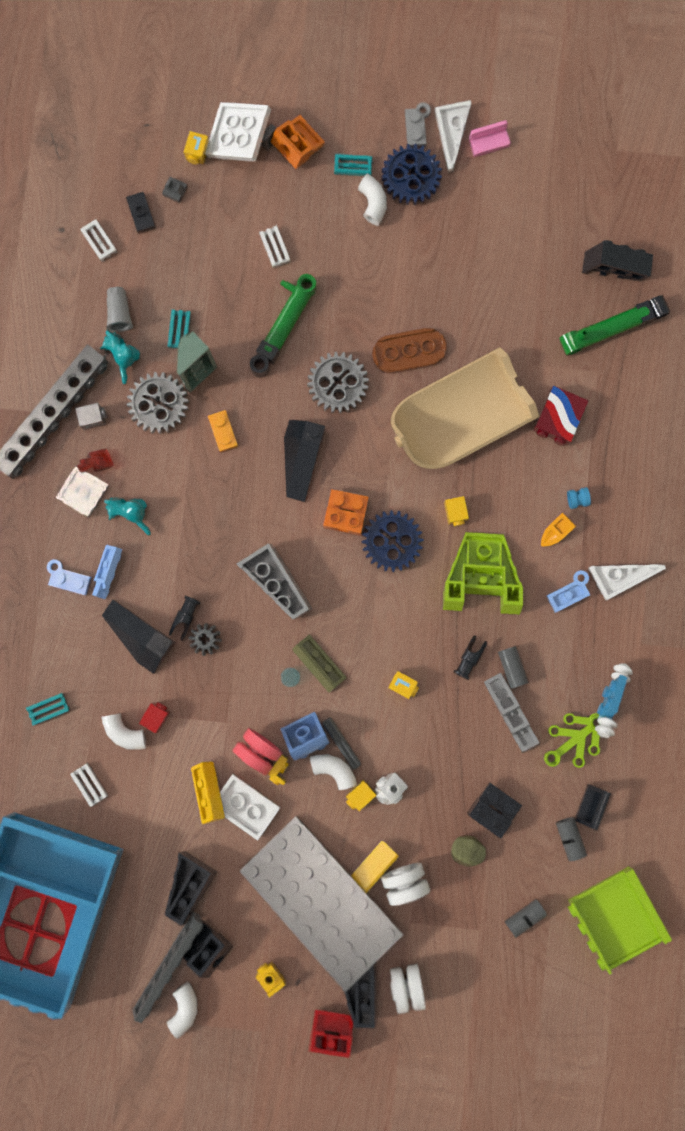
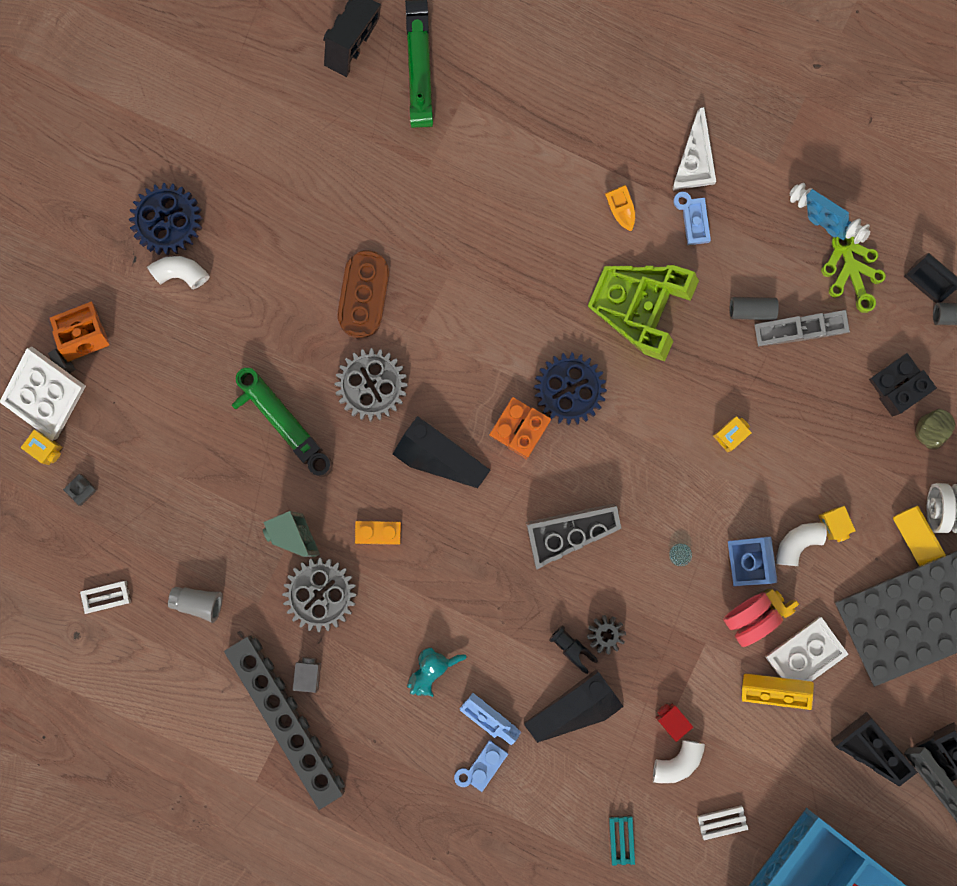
camera: 75 degrees left, 0 degrees up
clear smoke plate [56,466,109,518] -> none
clear red plate [77,448,114,472] -> none
teal animal [100,330,140,384] -> none
black plate [126,191,156,233] -> none
teal tile [167,309,191,349] -> none
white tile [259,225,290,268] -> none
olive slope [292,634,347,693] -> none
dark grey axle [323,718,361,770] -> none
teal tile [334,154,372,176] -> none
white brick [373,773,408,805] -> none
tan panel [391,347,540,469] -> none
light grey hinge [405,103,431,148] -> none
white wing [435,101,471,172] -> none
yellow brick [444,496,469,527] -> none
black piece [453,635,488,680] -> none
bright pink panel [469,120,511,157] -> none
panel [533,385,589,446] -> none
dark azure wheel [567,487,591,509] -> none

